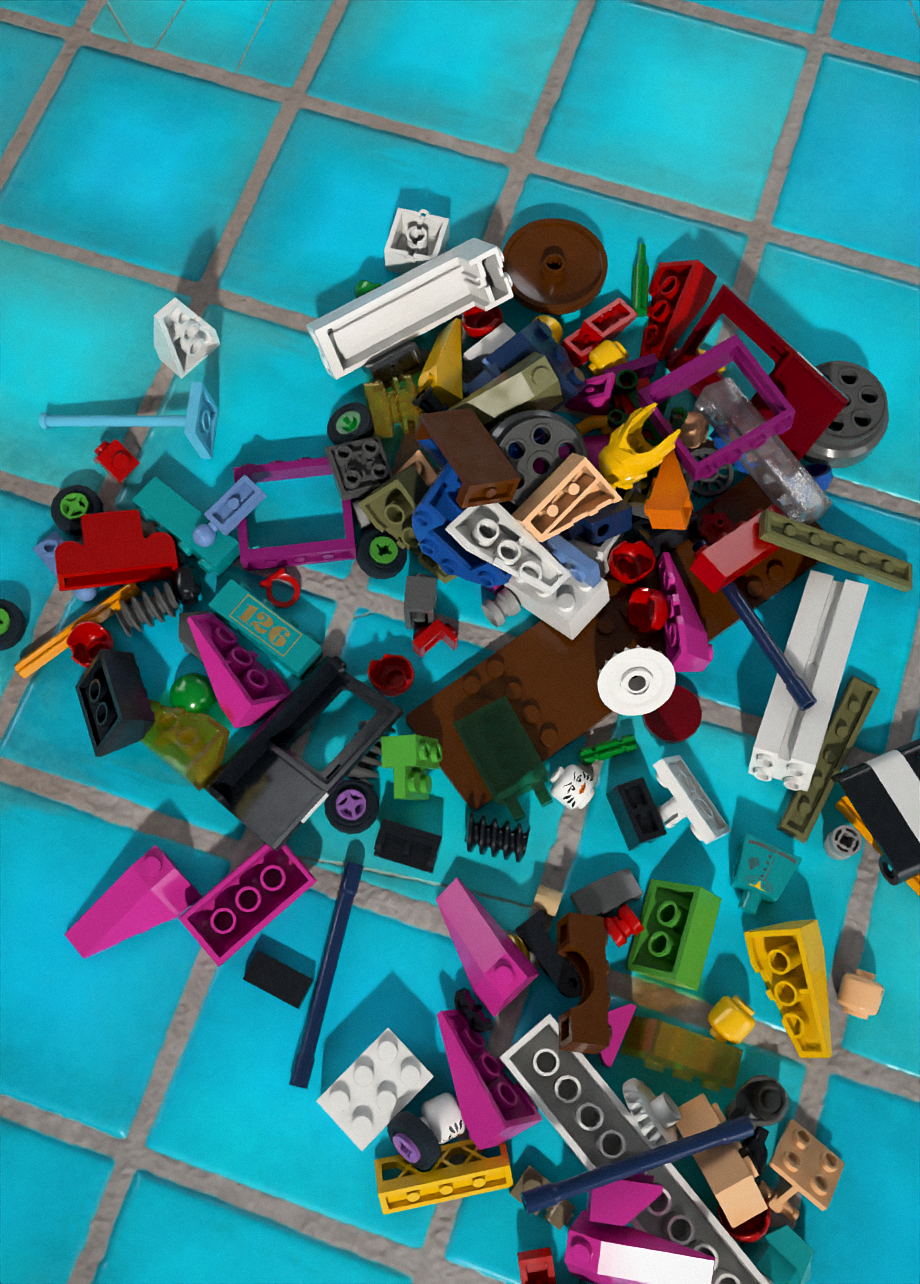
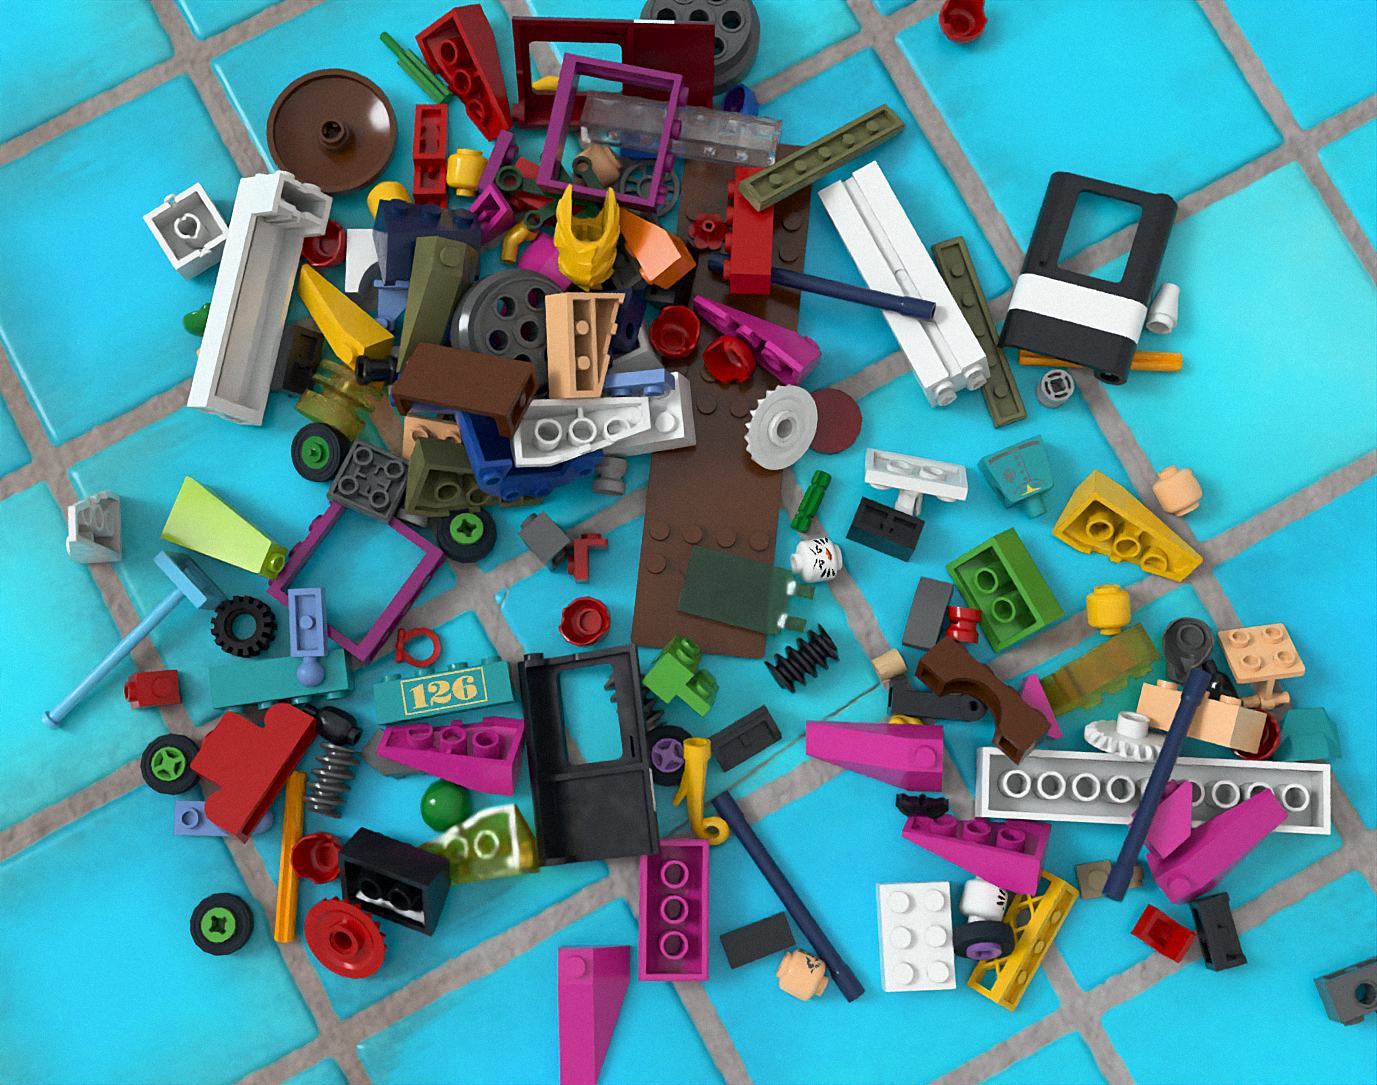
camera: 45 degrees left, 10 degrees up
none -> lime slope [160,476,288,581]
none -> black tyre [211,595,277,658]
none -> red gear [304,896,388,979]
none -> yellow plant [672,737,730,845]
none -> light nougat head [775,949,829,1002]

